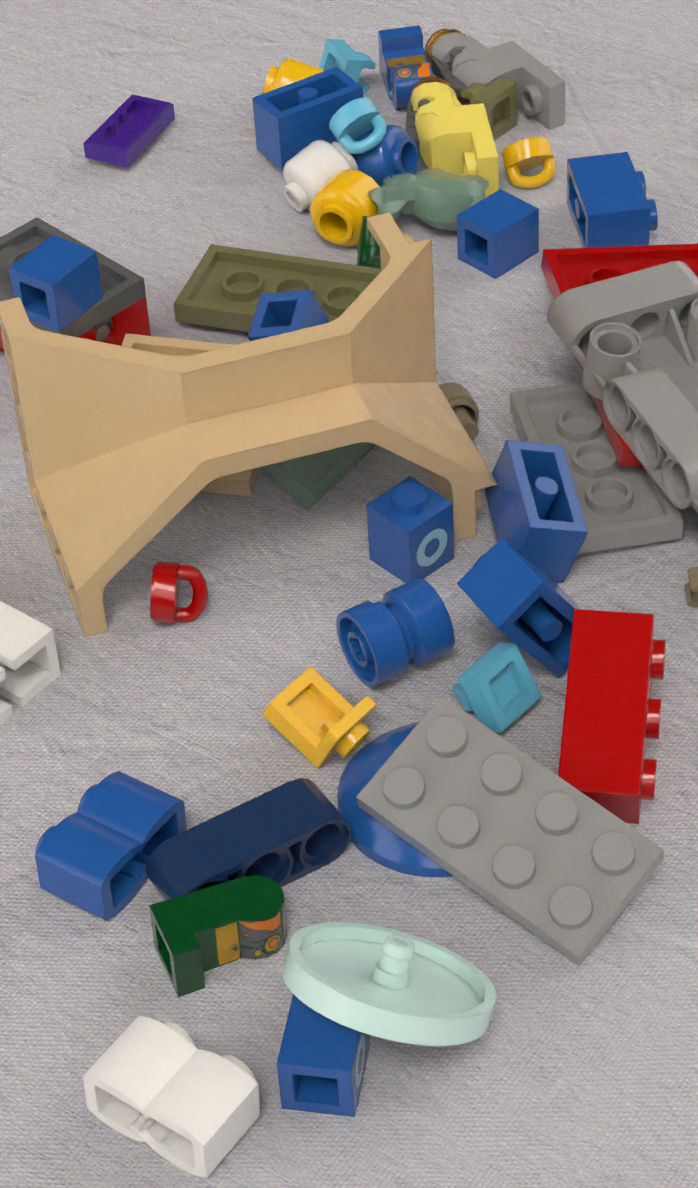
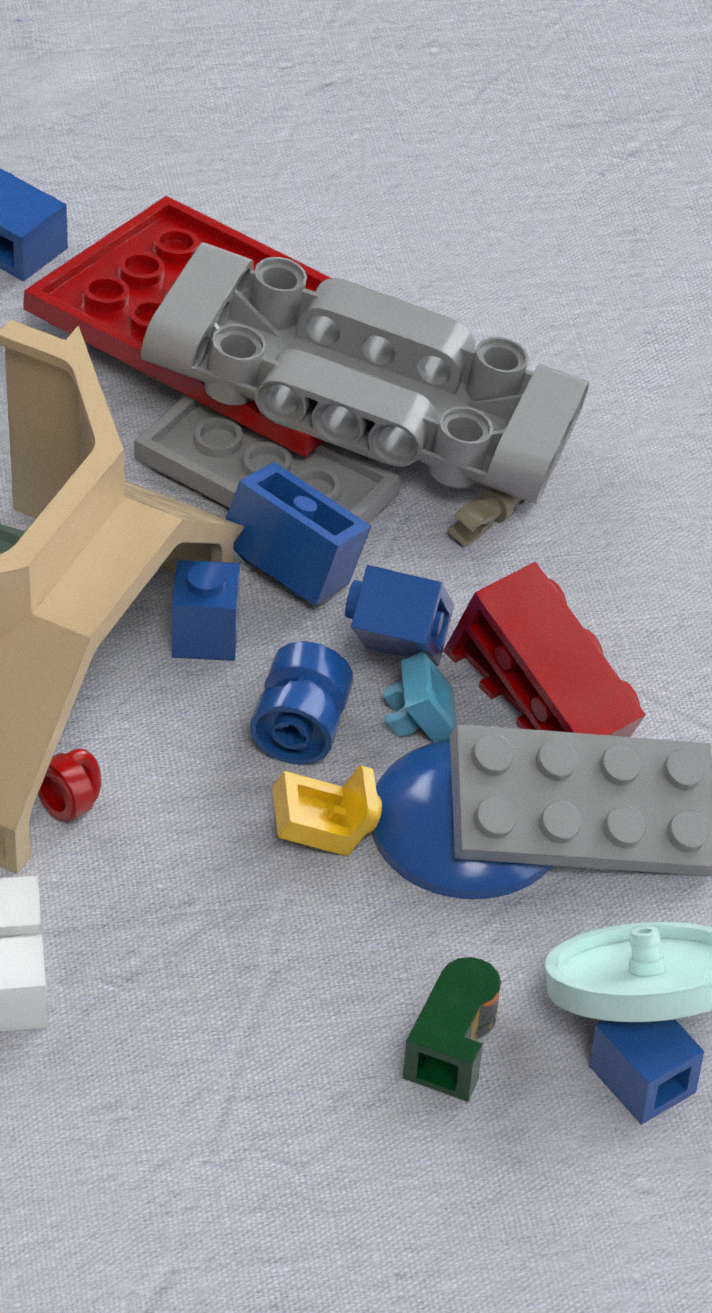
camera: 50 degrees left, 5 degrees up
blue brick [35,771,187,920] -> none
white brick [83,1016,260,1178] -> none
dark blue beam [146,778,352,900] -> none

